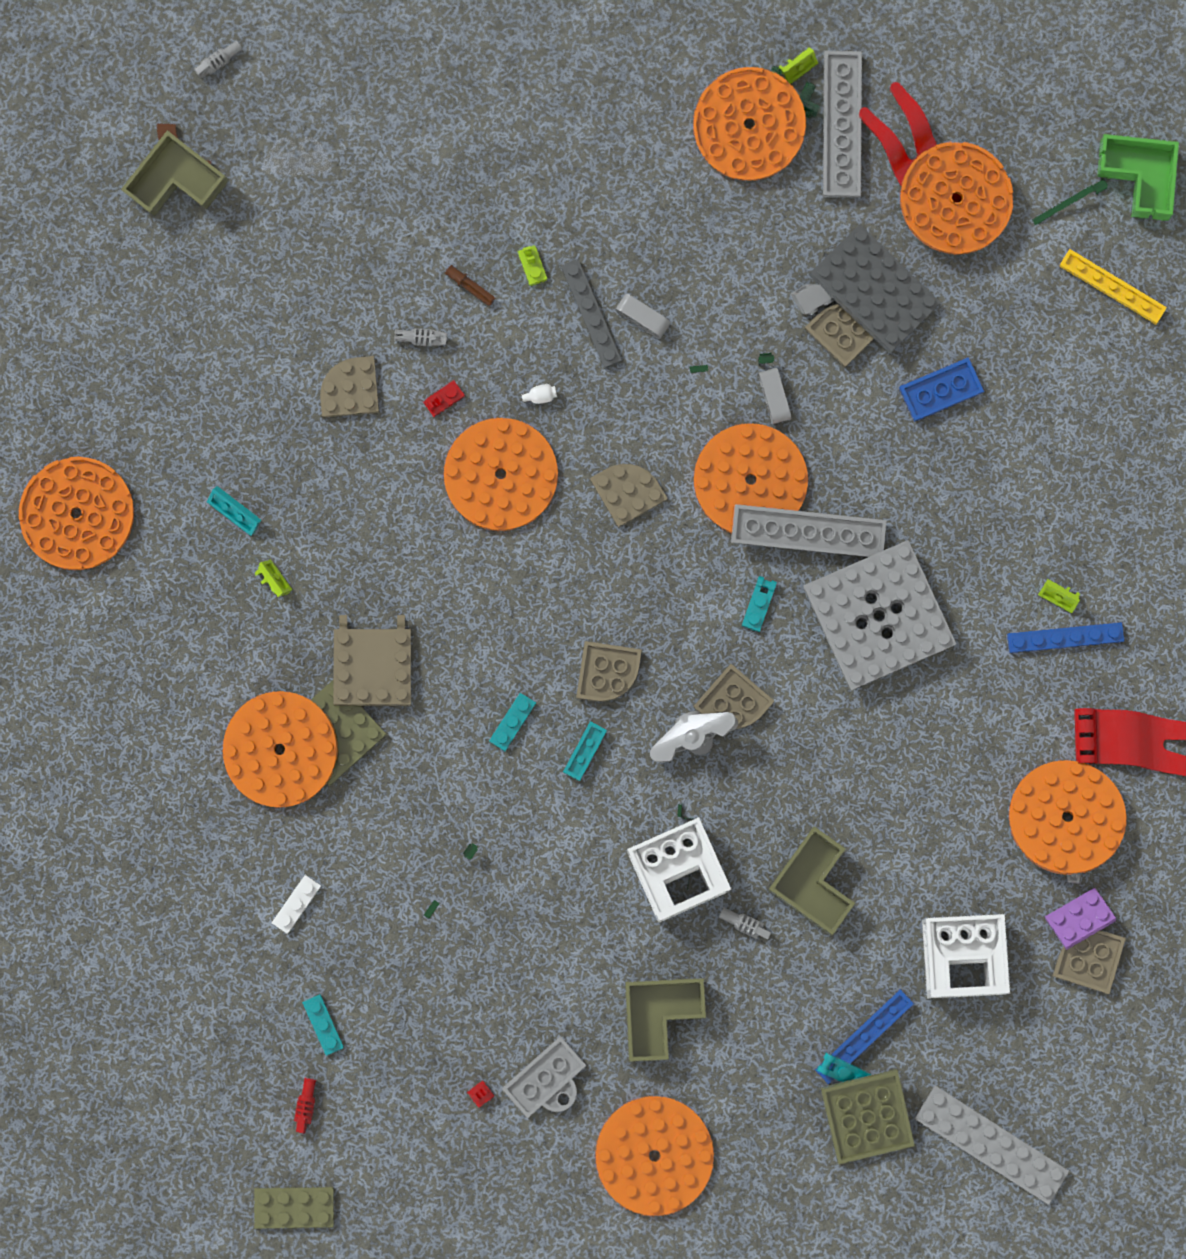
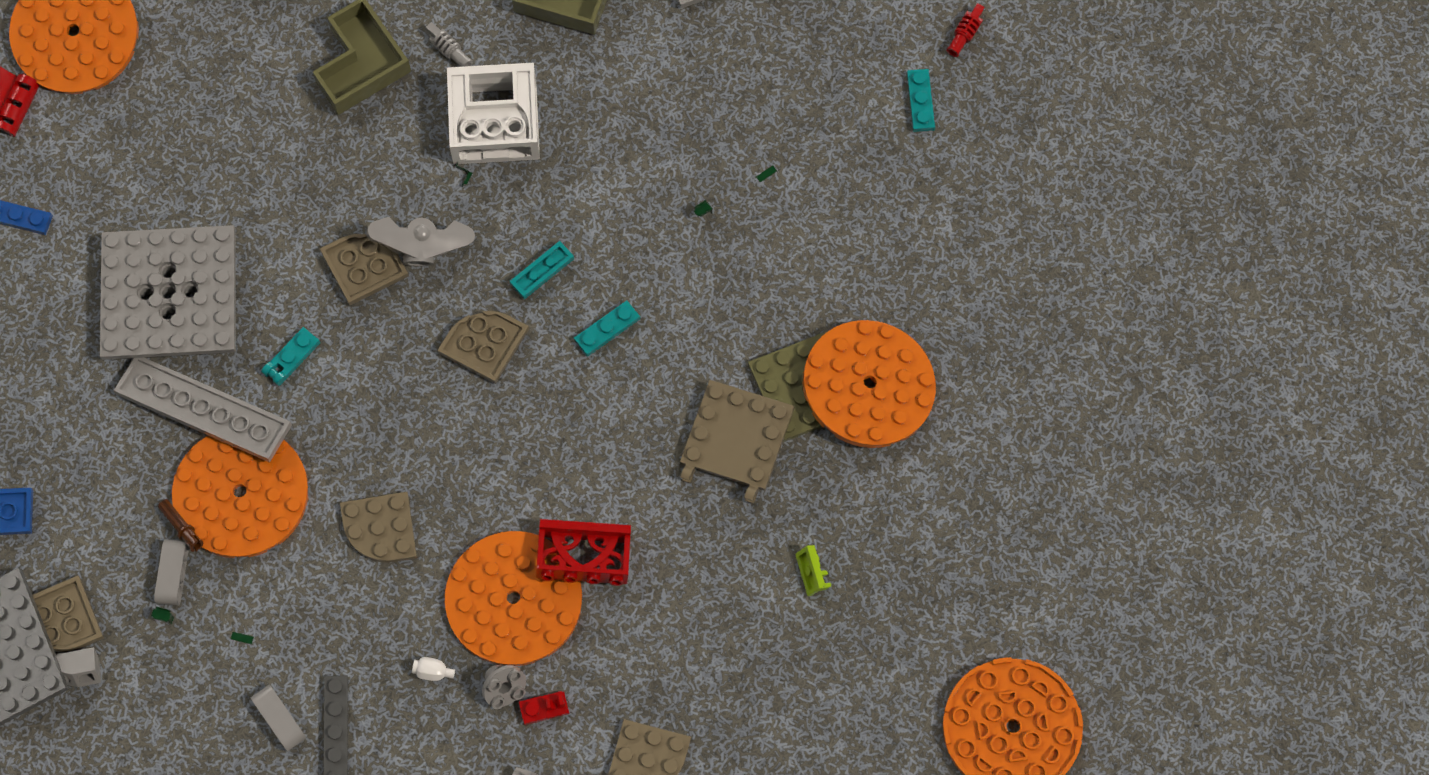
camera: 160 degrees left, 10 degrees down
teal plate [206,486,262,536] -> none
white plate [272,875,321,934] -> none
none -> reddish brown axle [158,499,203,552]
none -> light grey plate [482,664,526,709]
none -> red fence [536,519,631,586]

